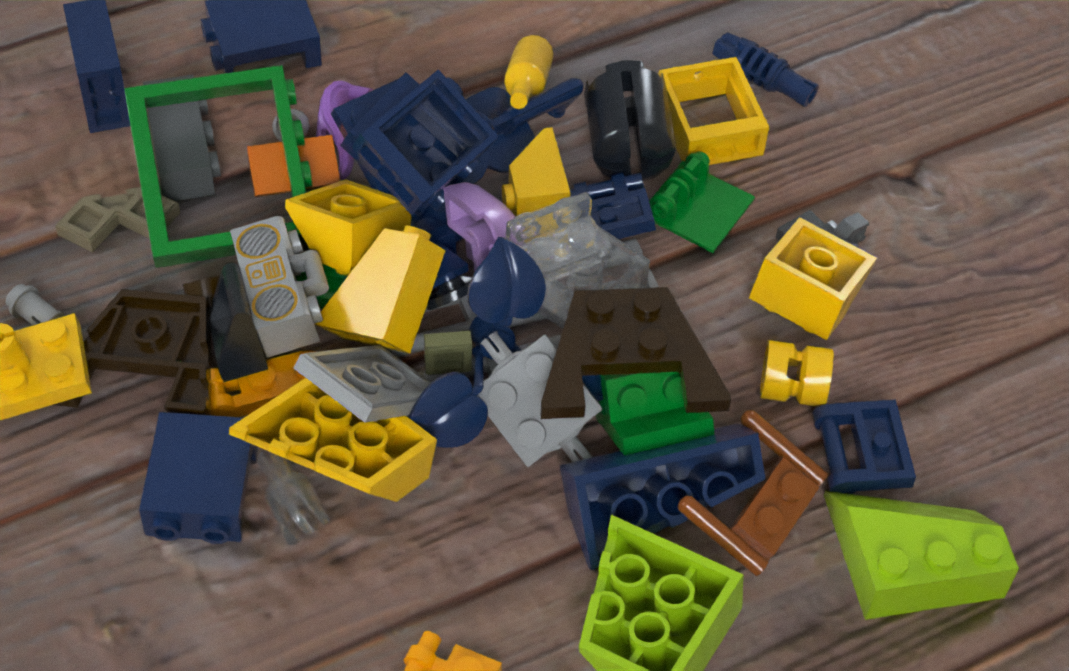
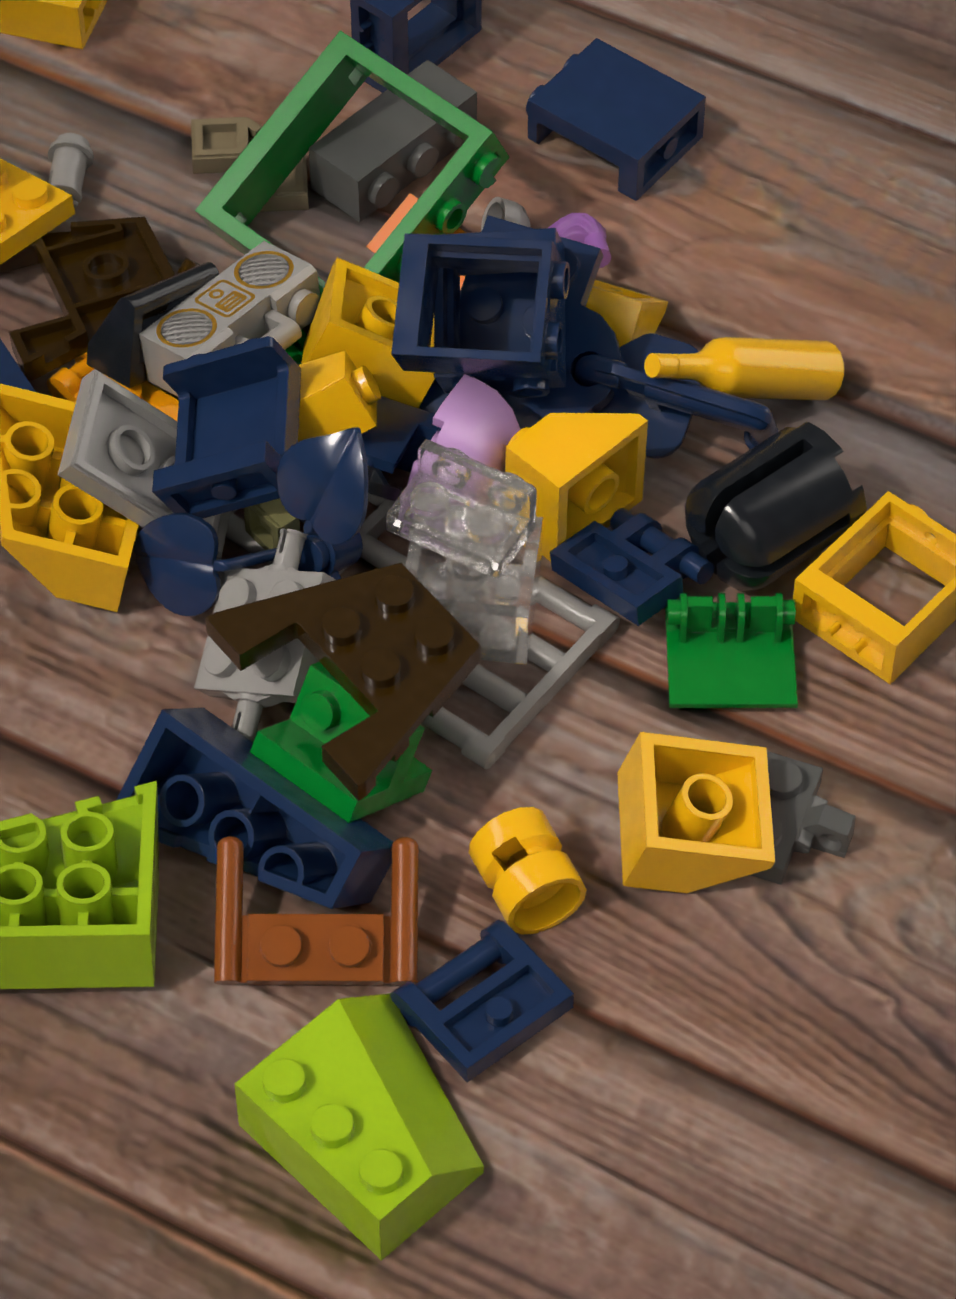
camera: 60 degrees right, 0 degrees up
none -> dark blue panel [152,336,301,519]

